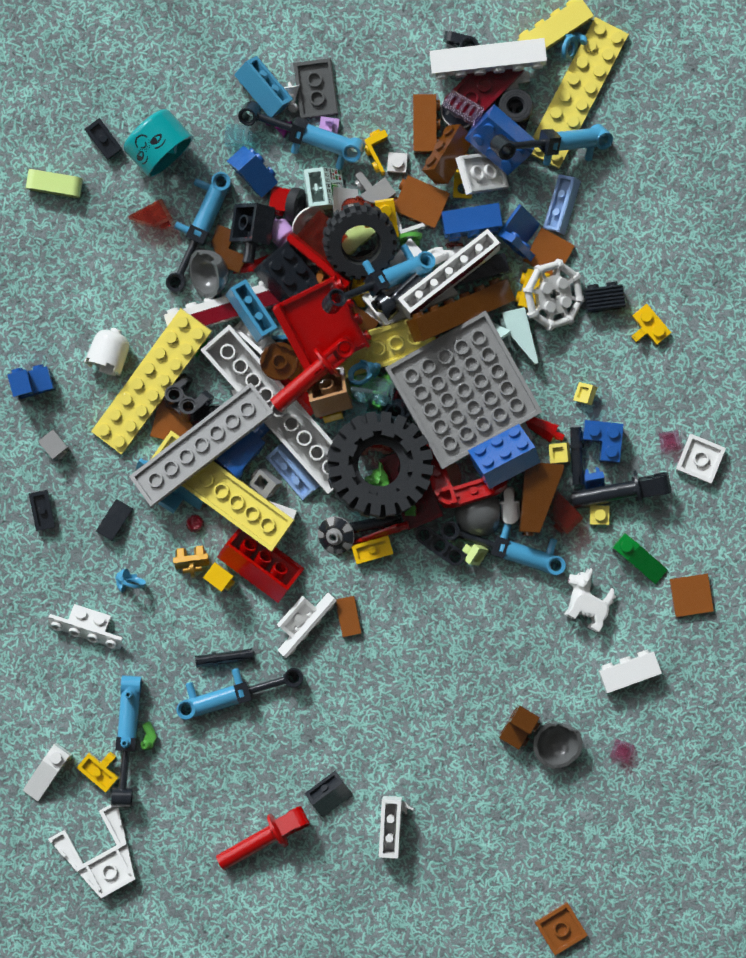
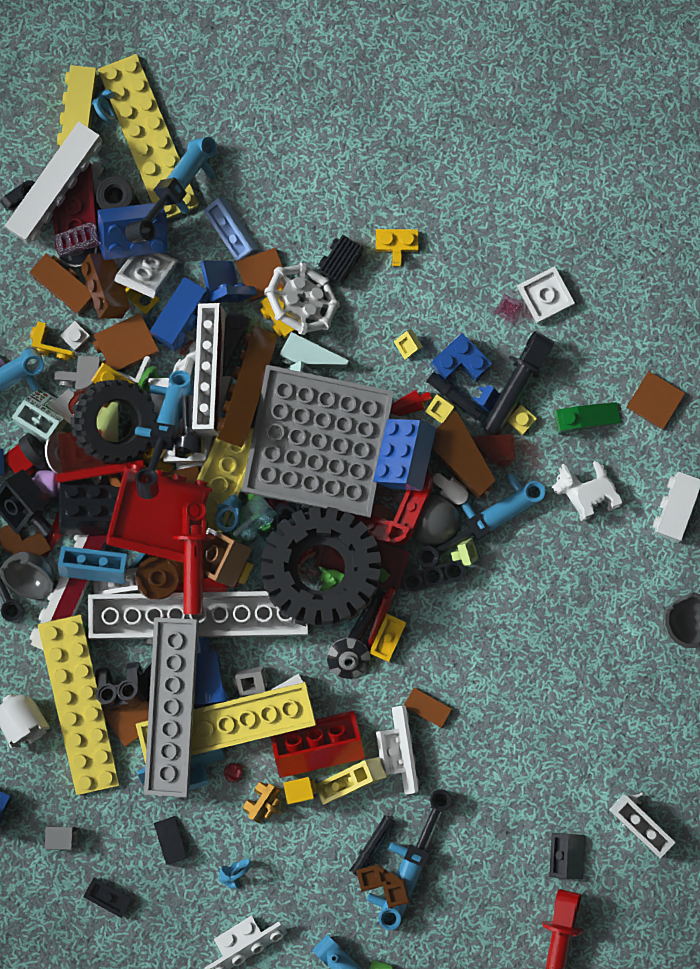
camera: 50 degrees left, 5 degrees down
light blue slope [266,443,320,501] -> none
reddish brown brick [498,704,541,750] -> none
none -> light yellow slope [316,757,387,805]
none -> reddish brown tile [356,865,410,908]

